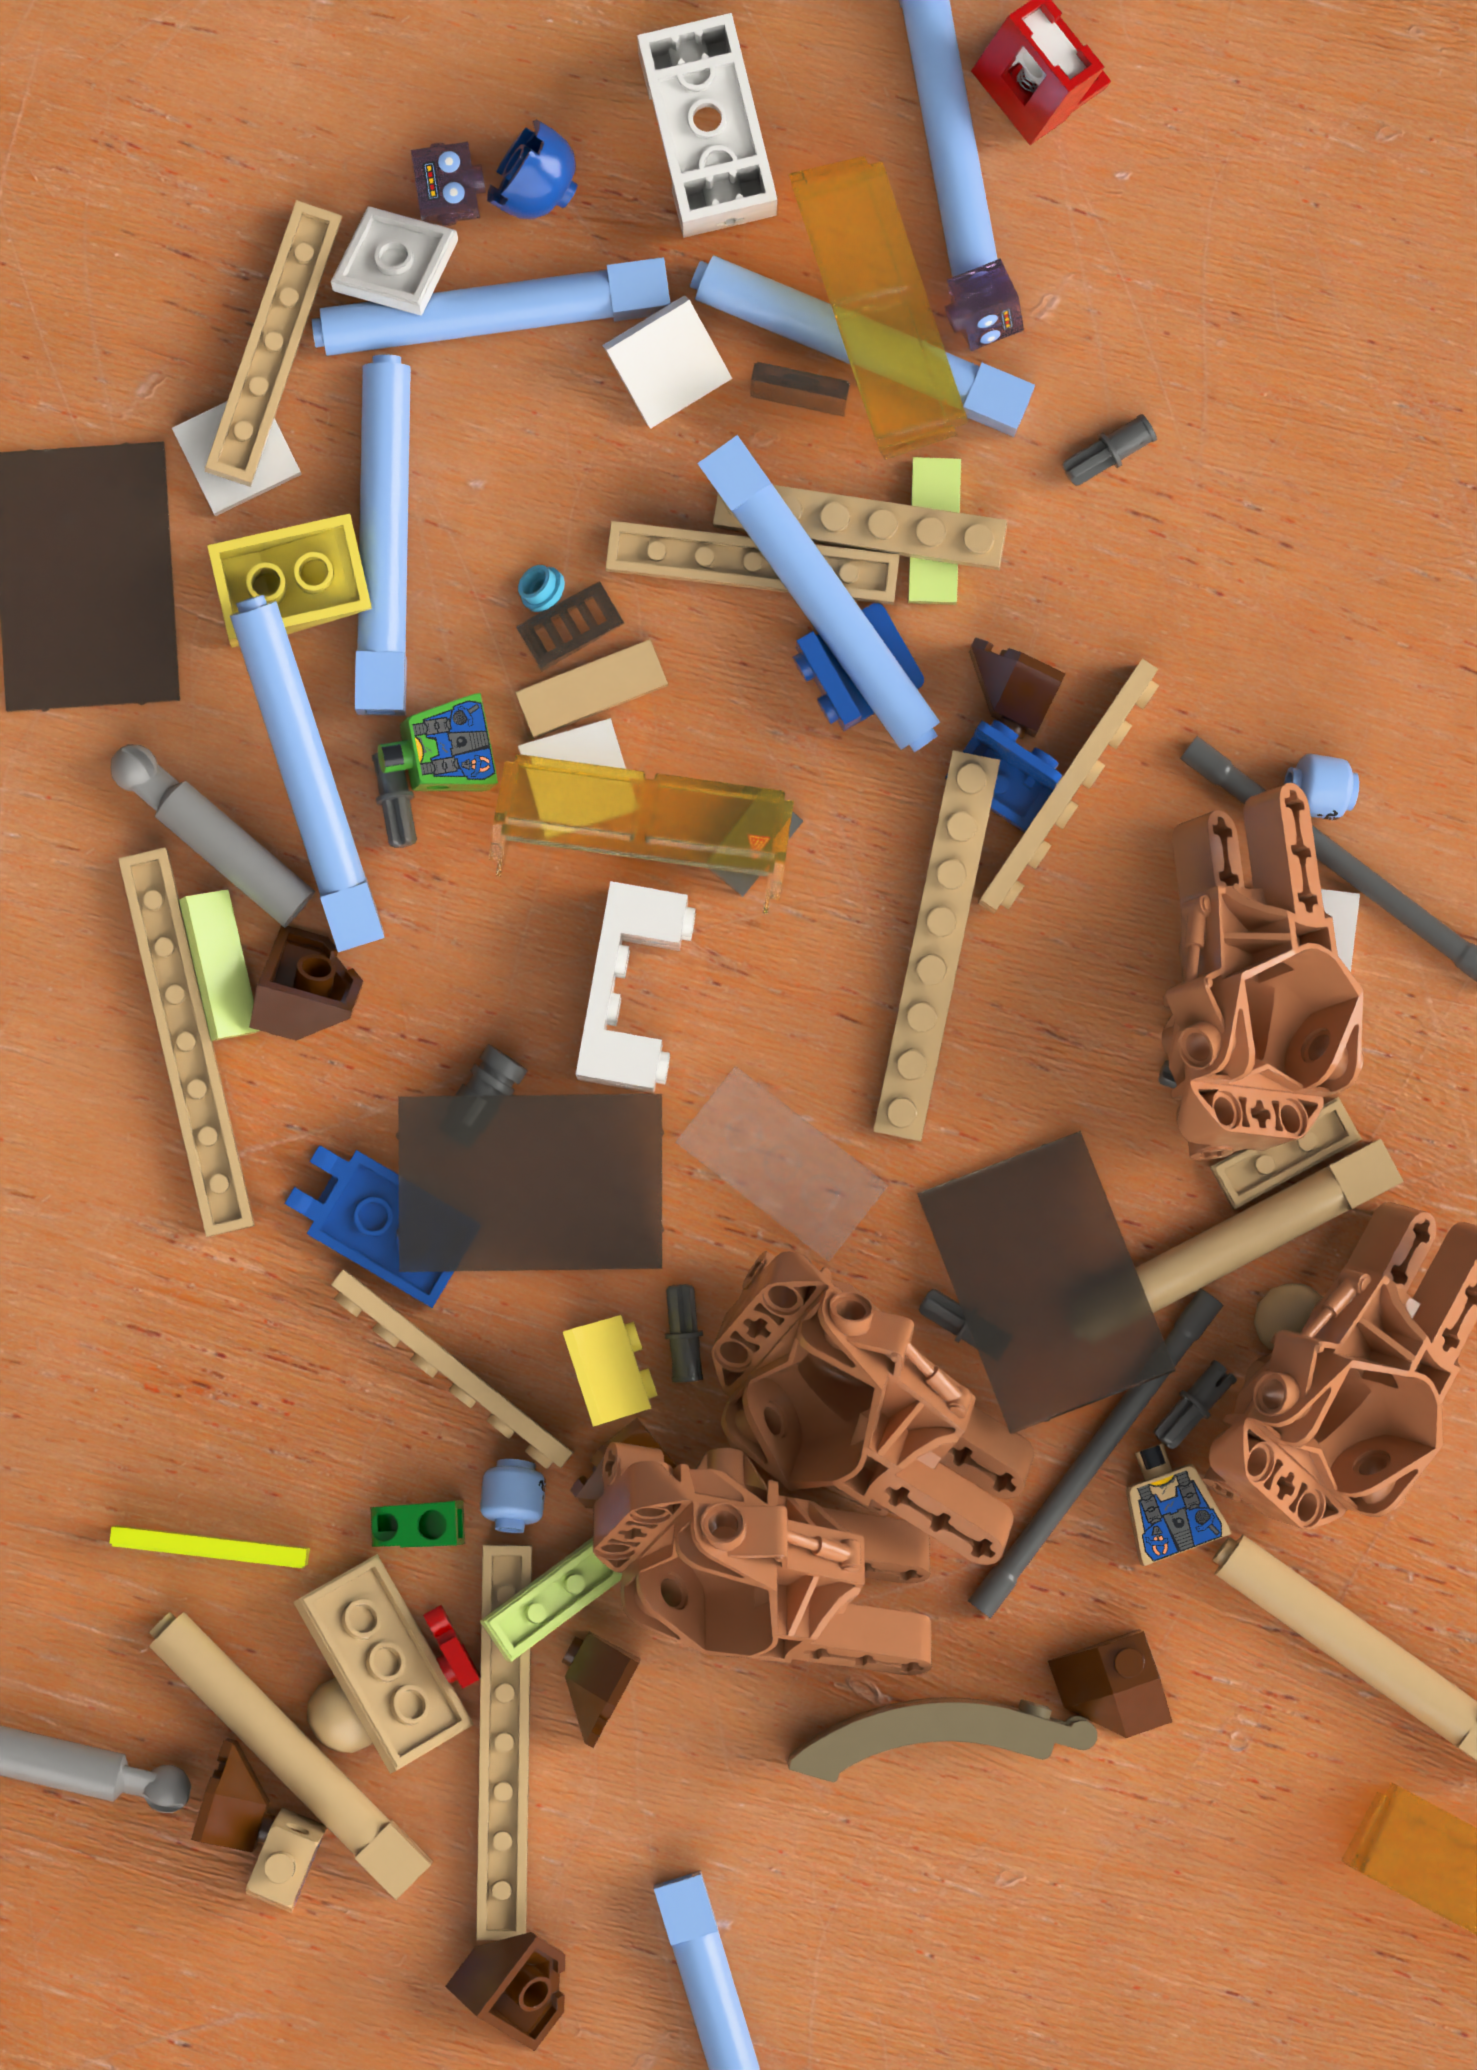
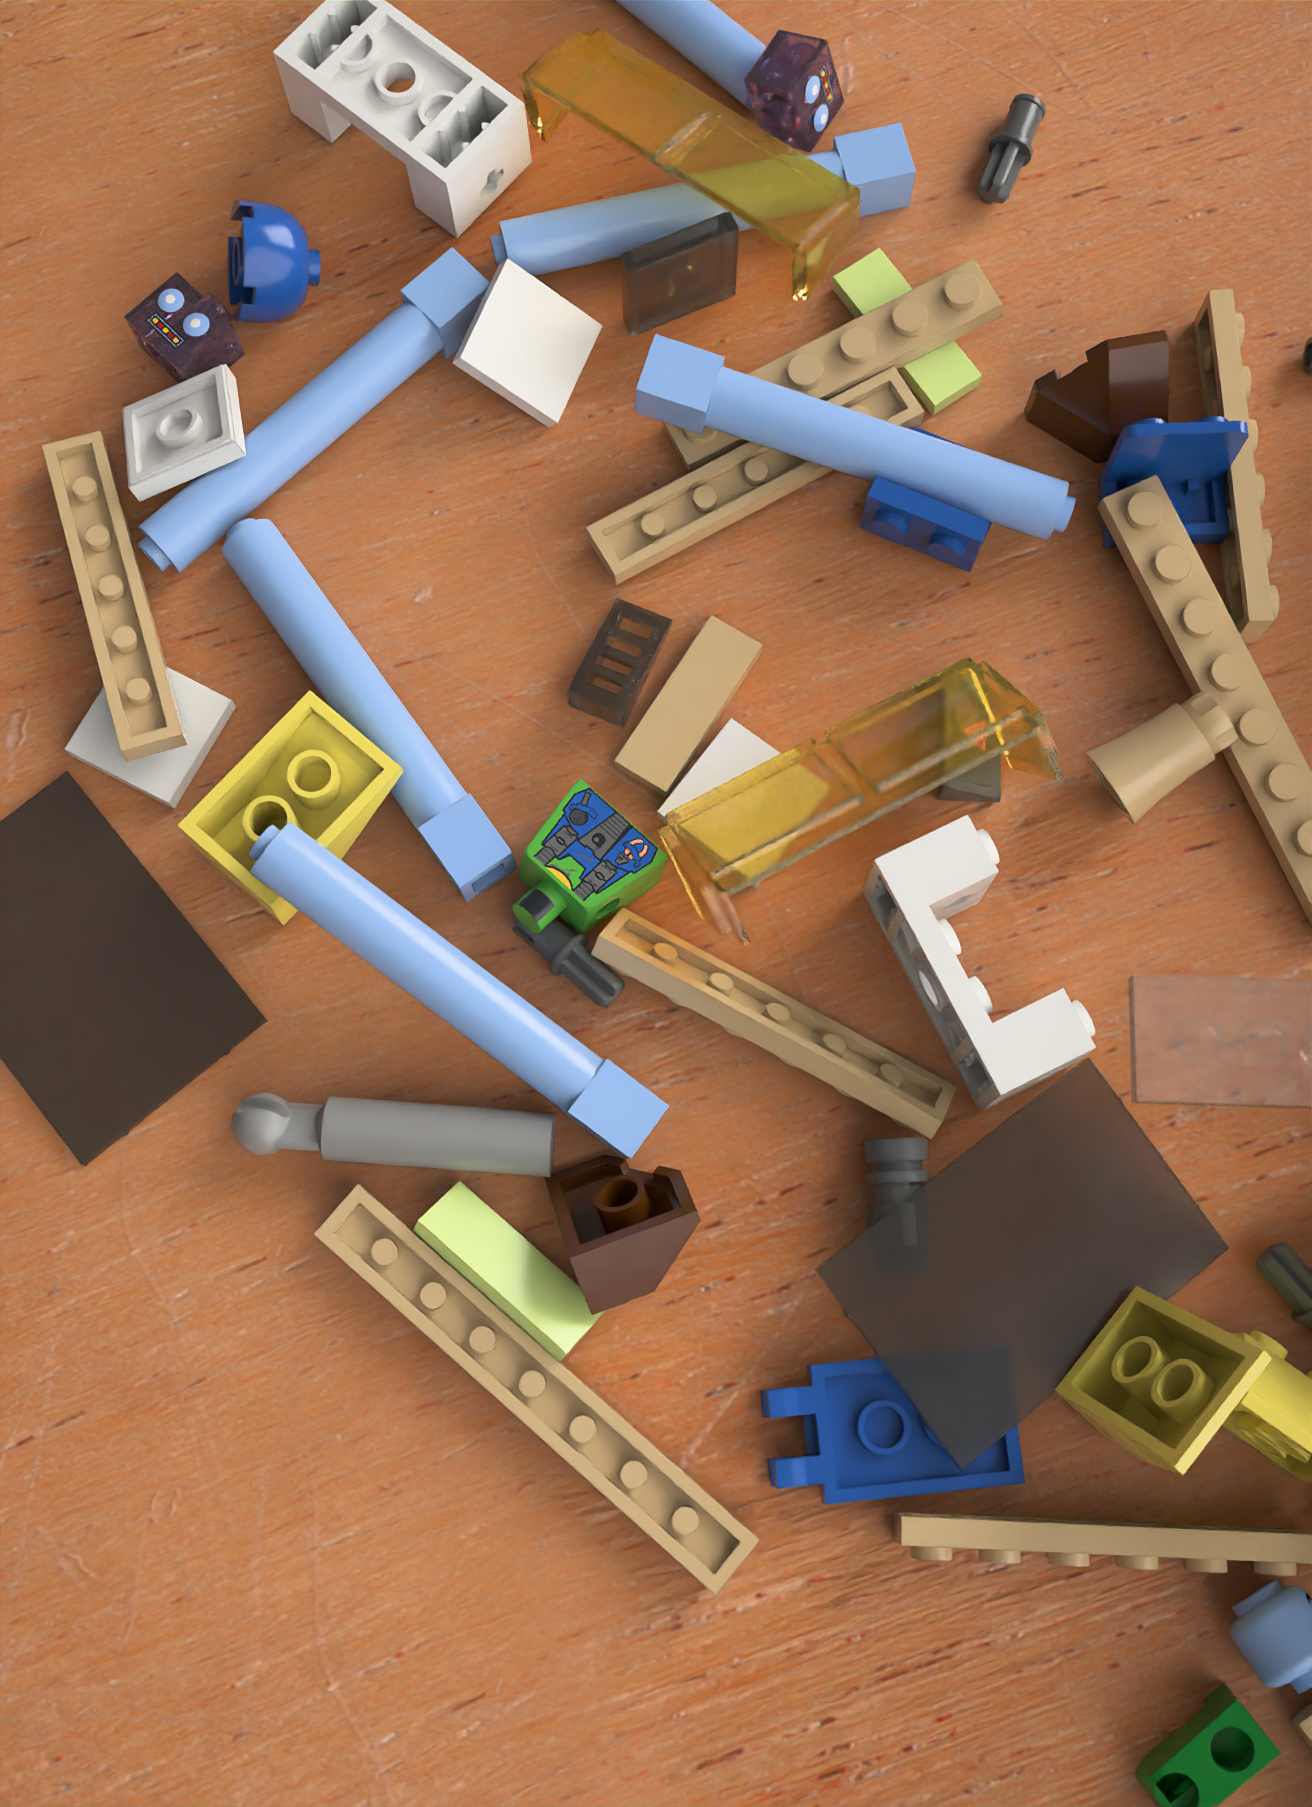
camera: 30 degrees left, 10 degrees down
medium azure plate [518,565,565,612] -> none
none -> tan plate [591,907,957,1139]
none -> light yellow slope [1055,1286,1272,1475]
none -> tan plant [1084,690,1239,824]

